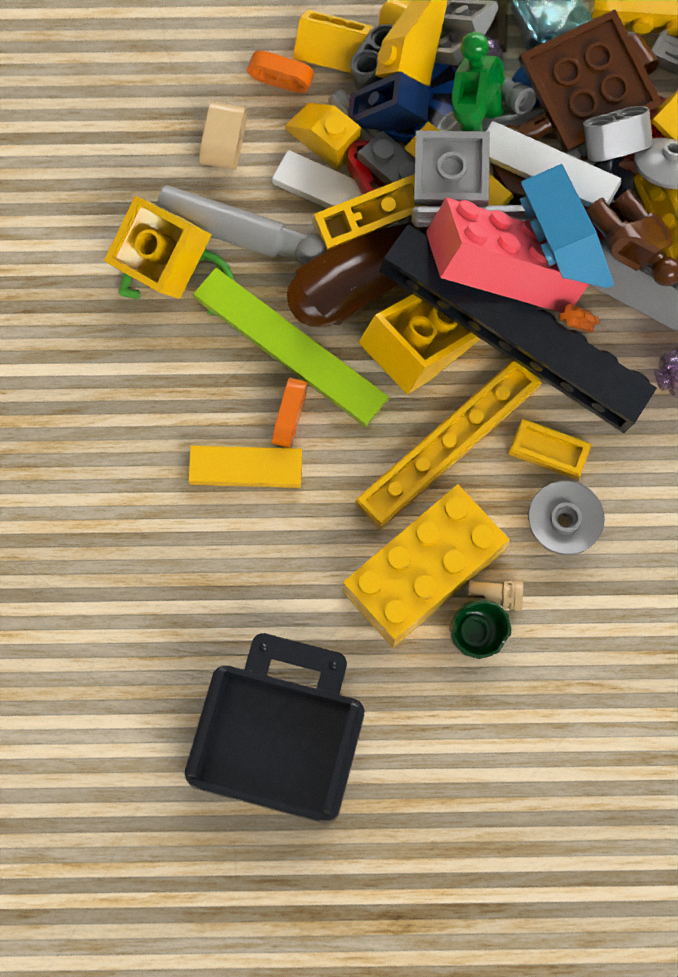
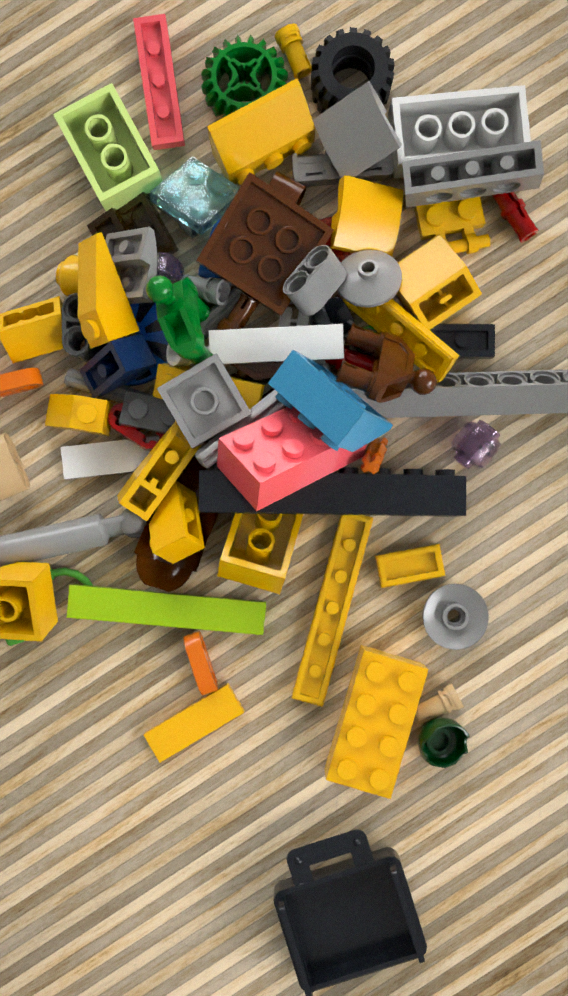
camera: 30 degrees left, 15 degrees up
none -> yellow slope [149,481,205,564]

